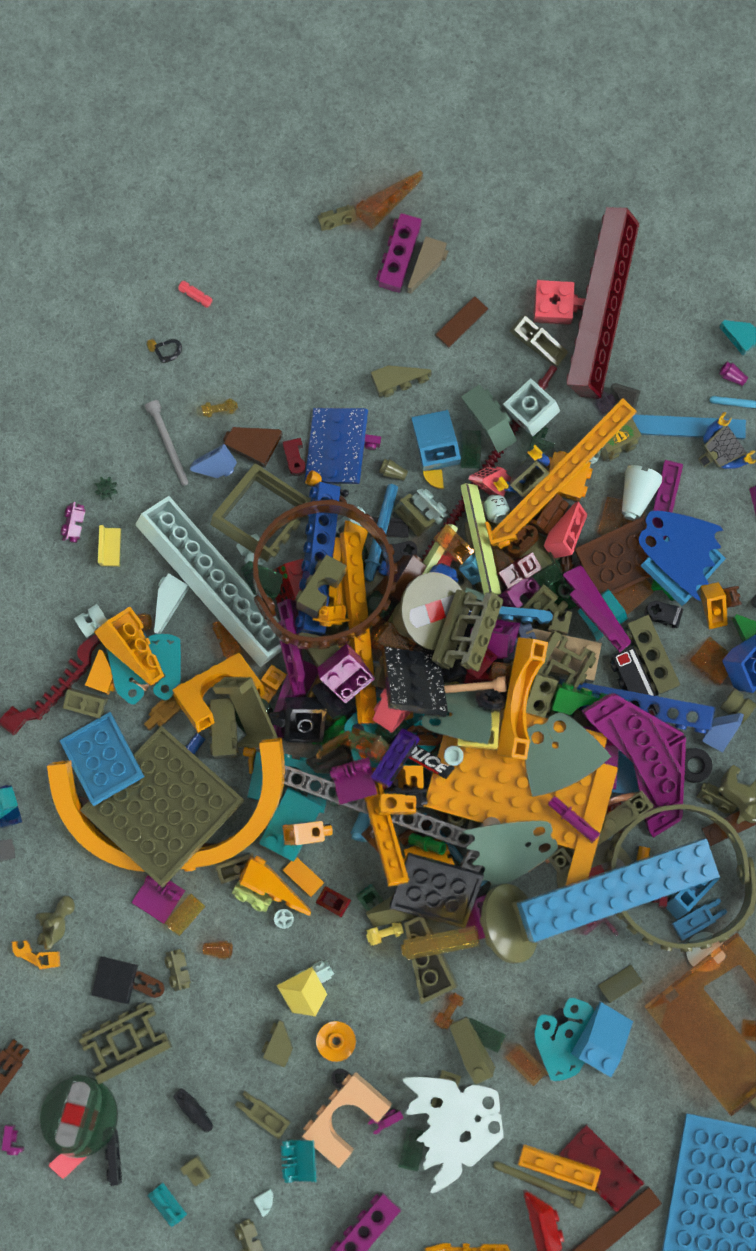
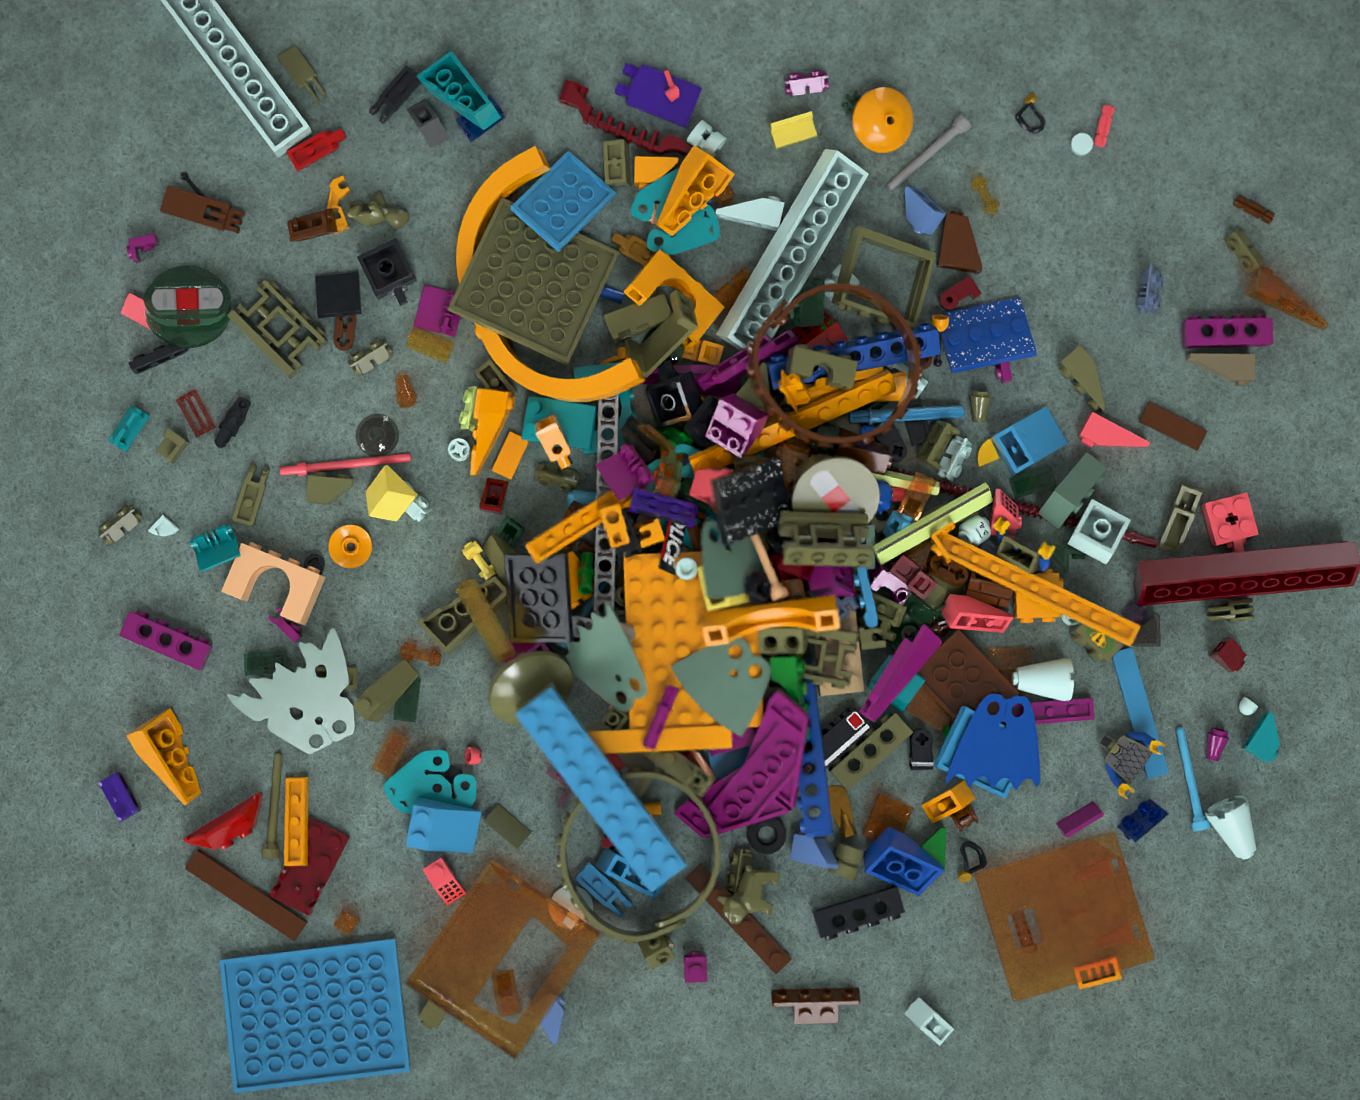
camera: 65 degrees right, 5 degrees up
none -> clear red tile [176,389,216,438]
none -> coral bar [280,453,411,476]
none -> reddish brown hinge [287,208,338,242]
none -> clear orange wheel [333,909,361,936]
none -> clear smoke dish [356,414,399,457]
none -> black hinge [357,238,417,306]
none -> coral slope [422,857,466,905]
none -> coral hinge [465,747,482,765]
none -> olive hinge [534,462,580,492]
none -> dark purple tile [615,63,702,128]
none -> coral hand [664,70,679,102]
none -> pearl gold piece [828,786,857,839]
none -> light orange dish [852,87,913,153]
none -> light aqua tile [1071,133,1093,156]
none -> coral slope [1077,412,1150,448]
none -> sand blue hinge [1137,264,1164,315]
none -> olive arm [1206,598,1254,622]
none -> dark red slope [1209,638,1247,672]
none -> reddish brown axle [1233,195,1275,224]
none -> light aqua hinge [1239,697,1258,715]

